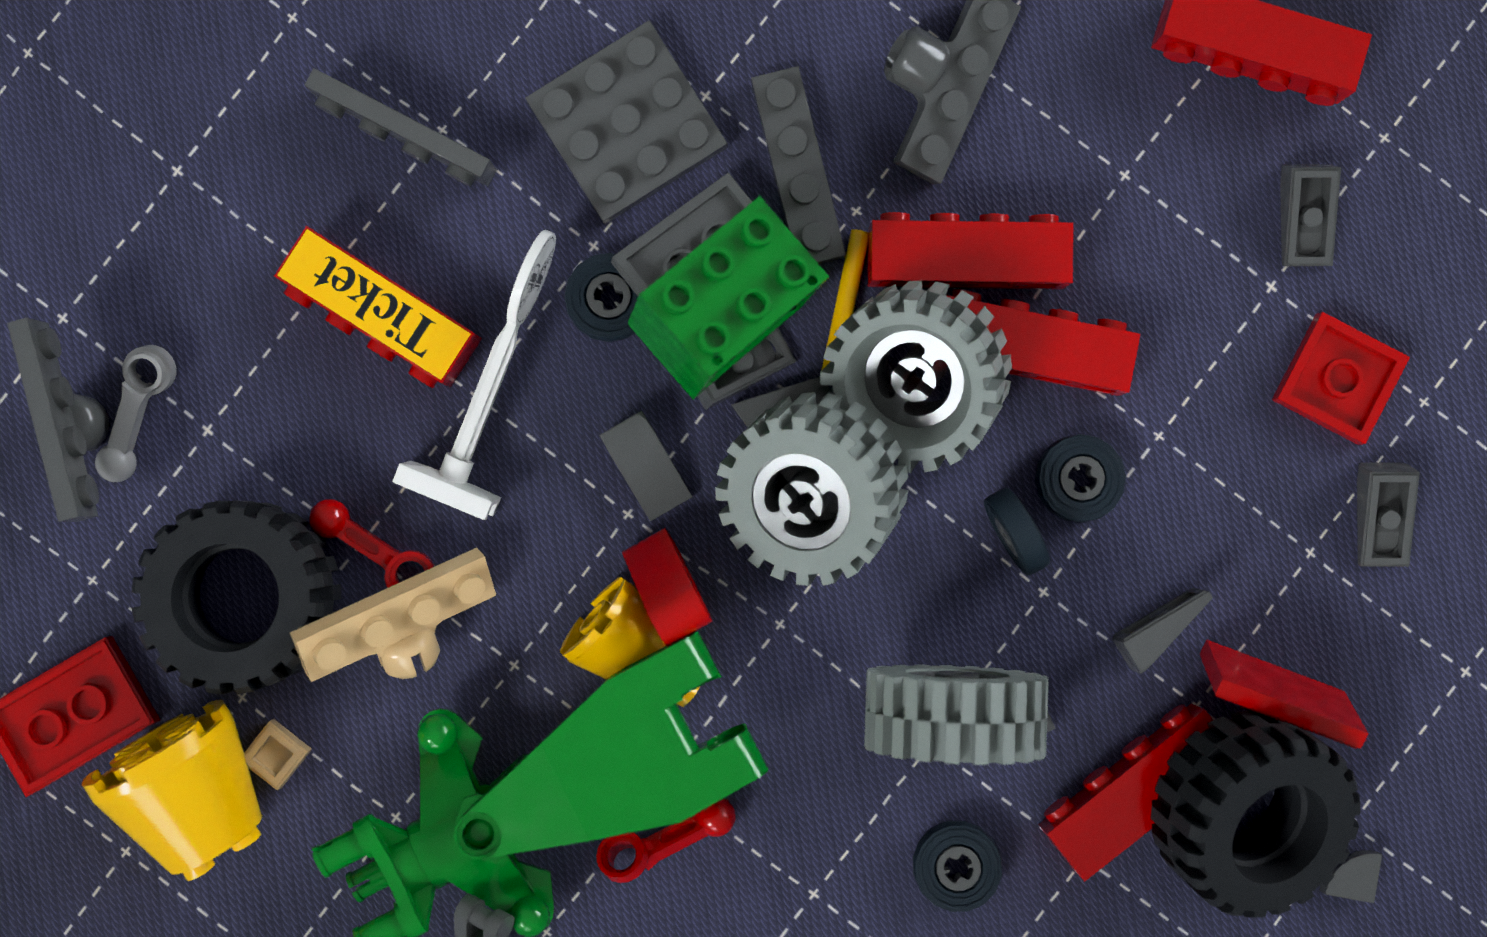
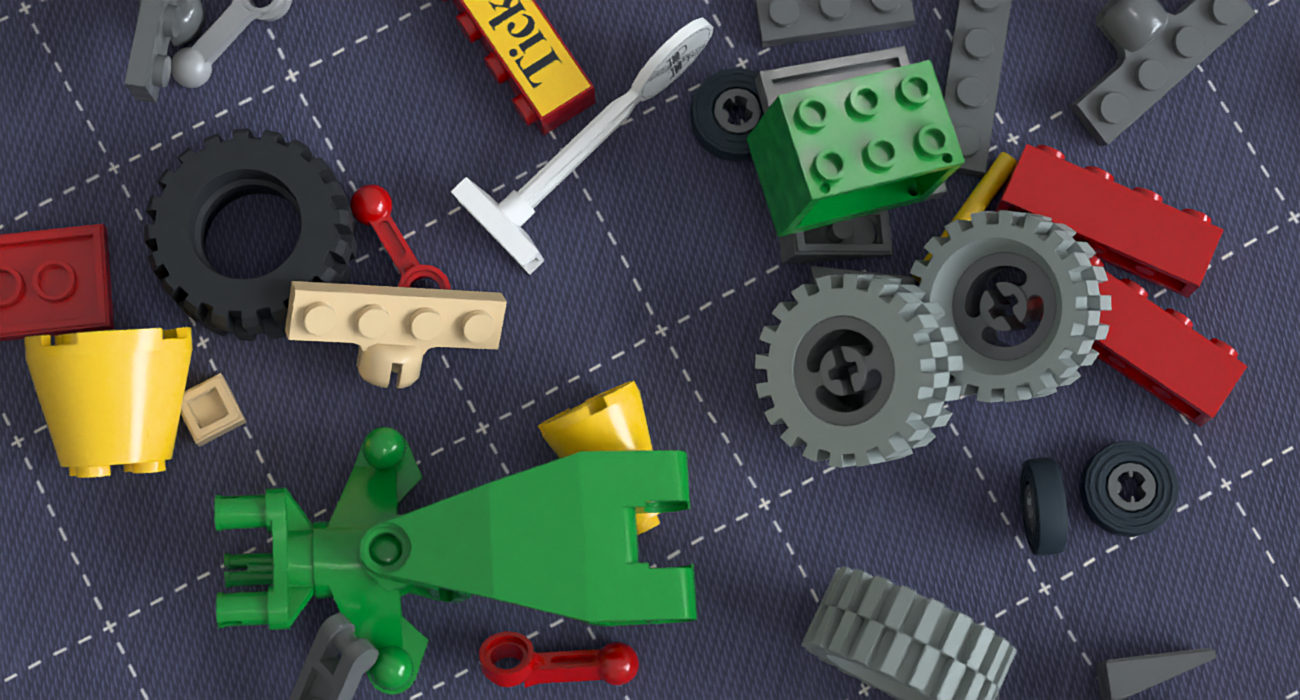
camera: 25 degrees right, 10 degrees down
dark grey slope [599,411,692,522] -> none
red beam [622,528,713,647] -> none

